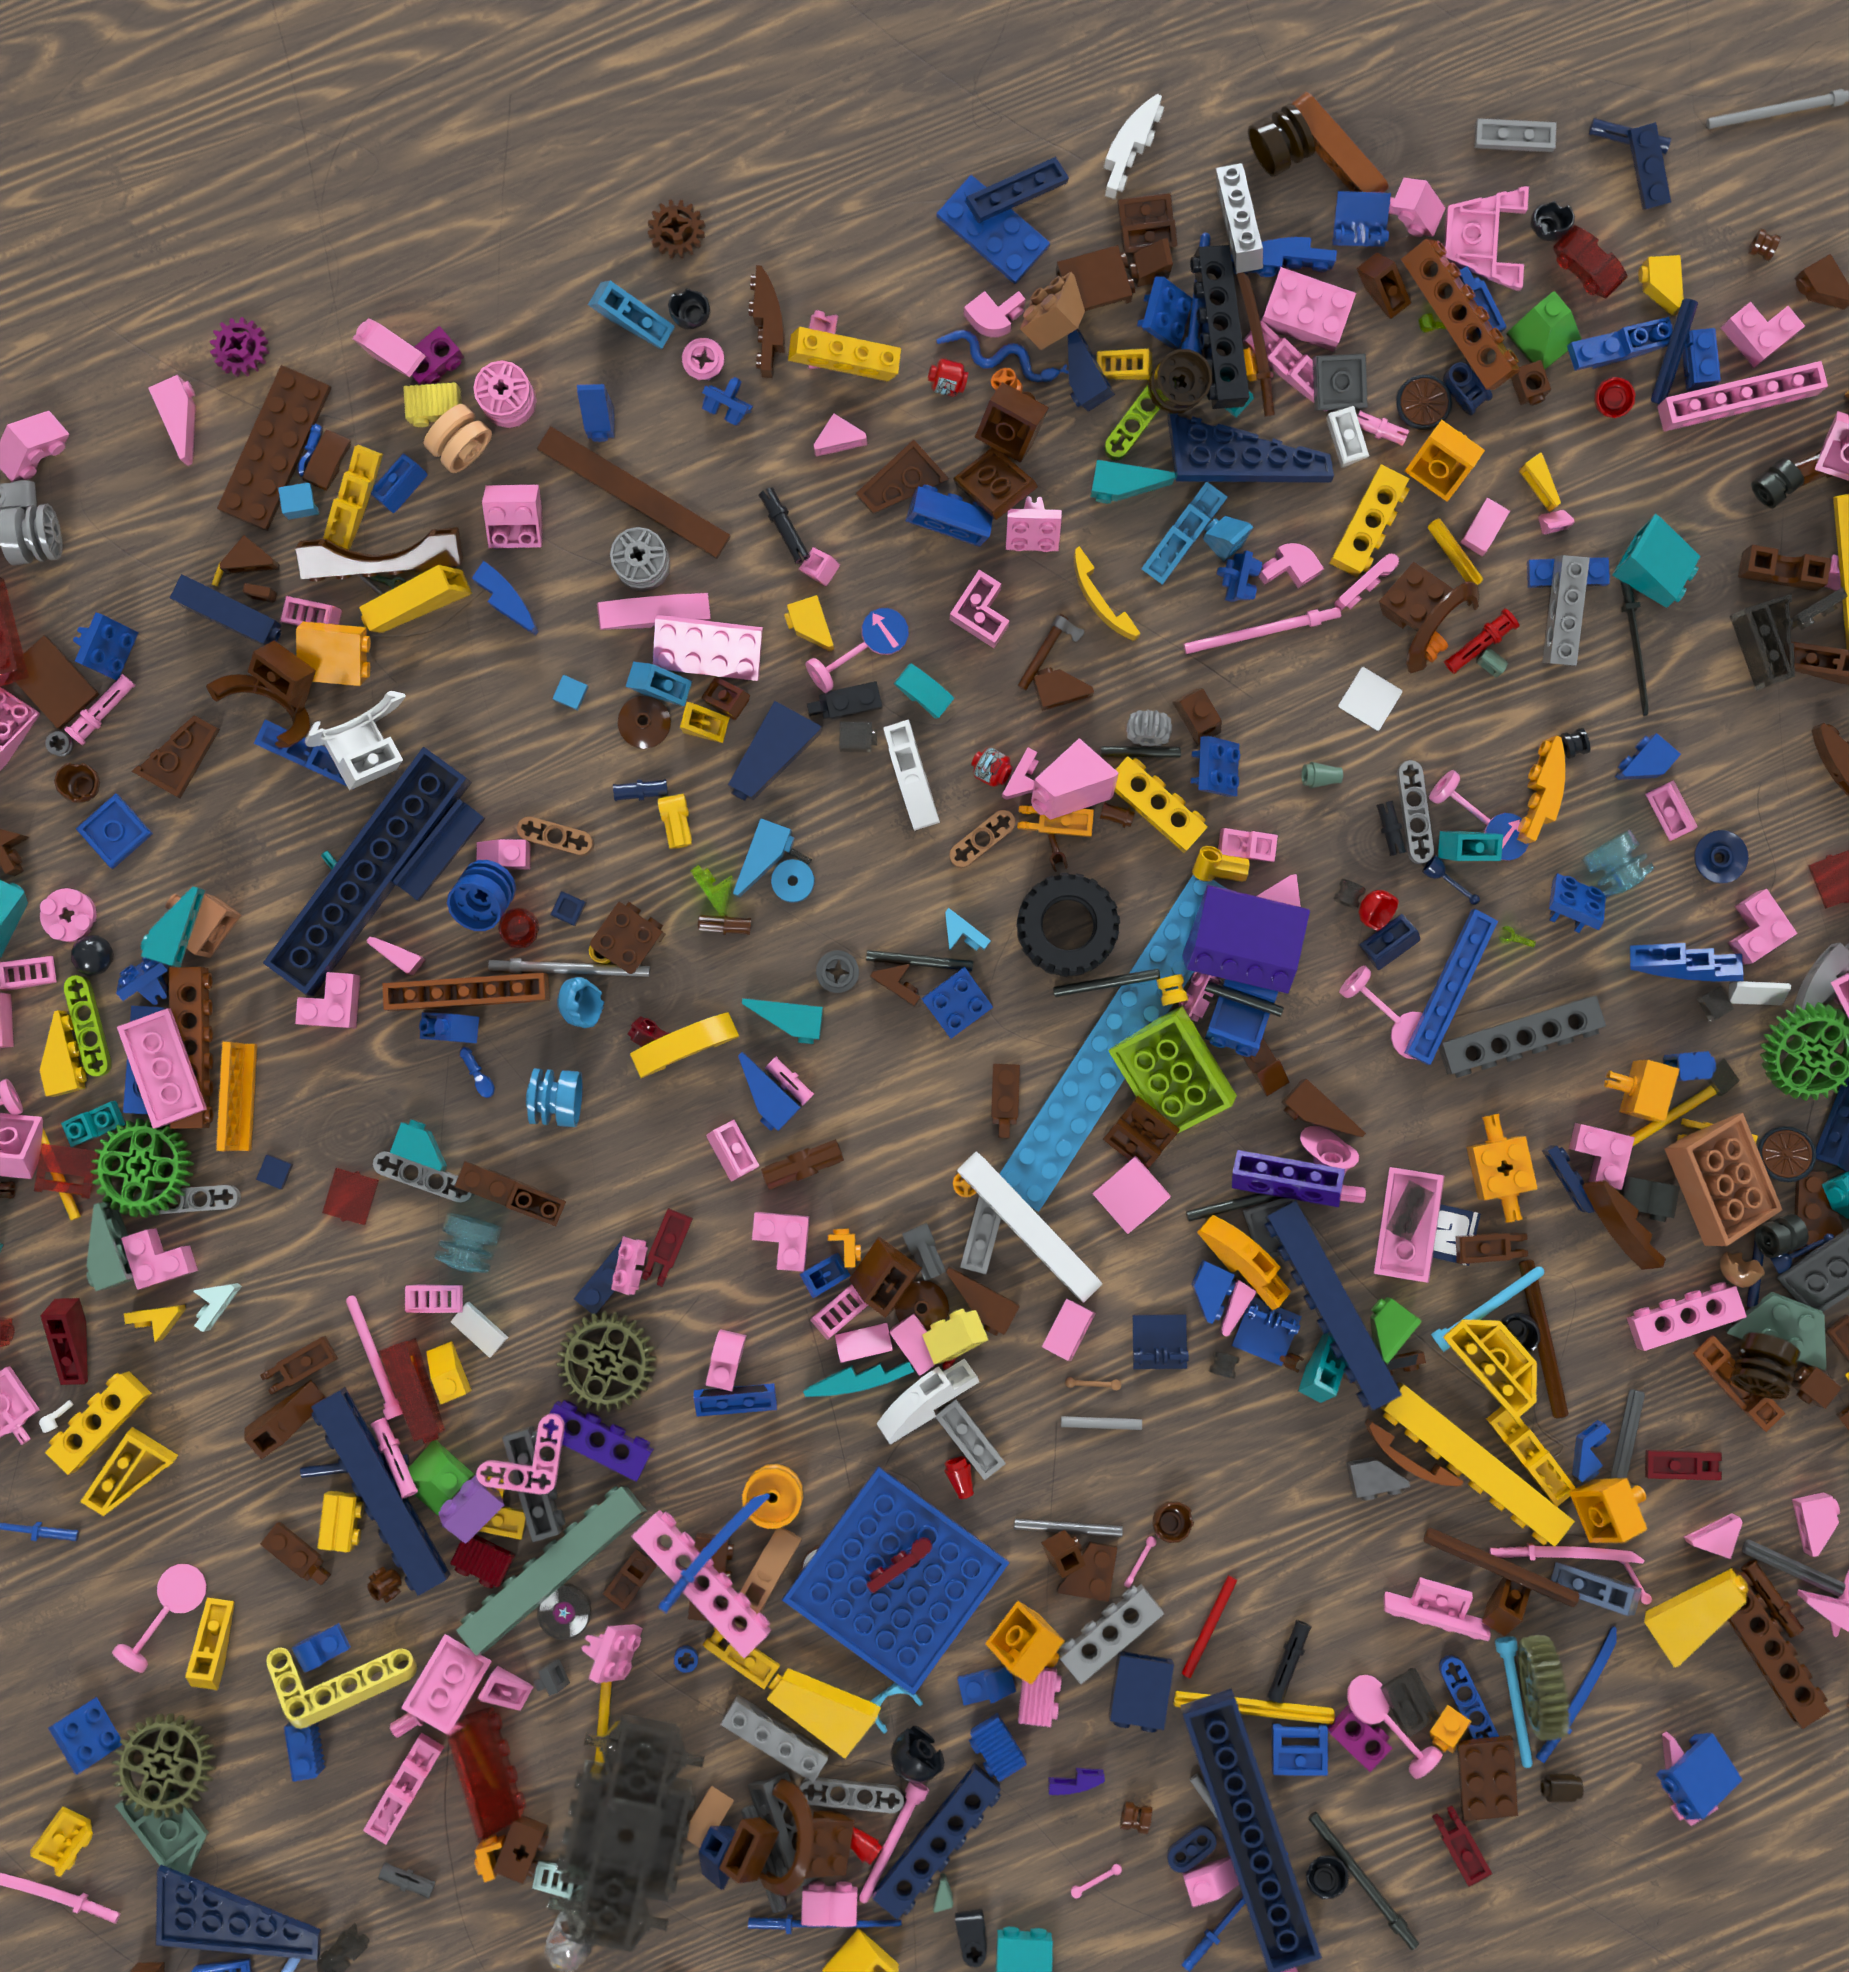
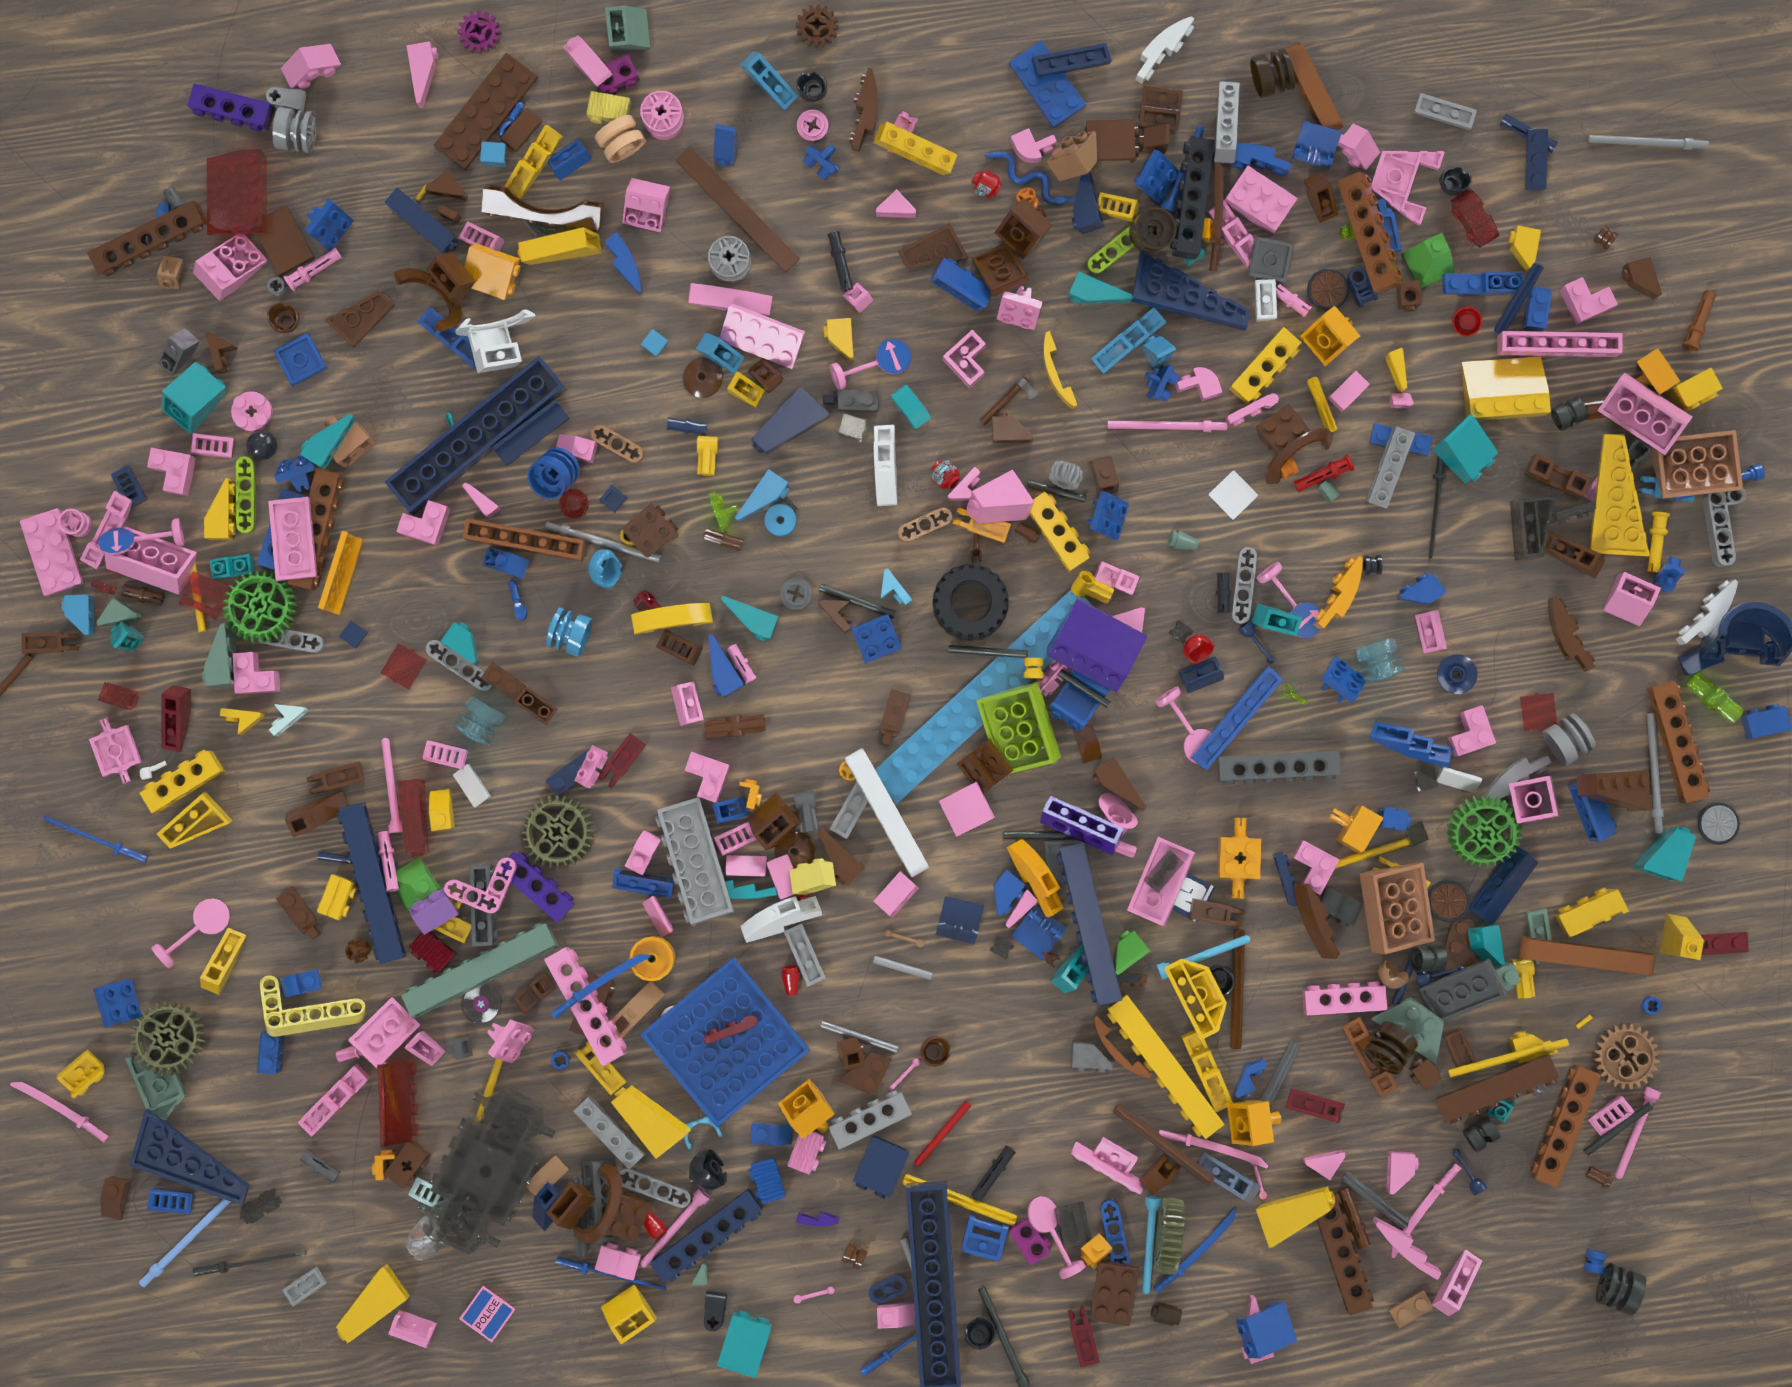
camera: 15 degrees right, 0 degrees up
none -> sand green slope [605,5,651,53]
none -> bright pink slope [642,896,674,937]
none -> light grey bracket [655,797,734,927]
none -> reddish brown slope [656,630,703,666]
none -> yellow slope [1461,356,1551,421]

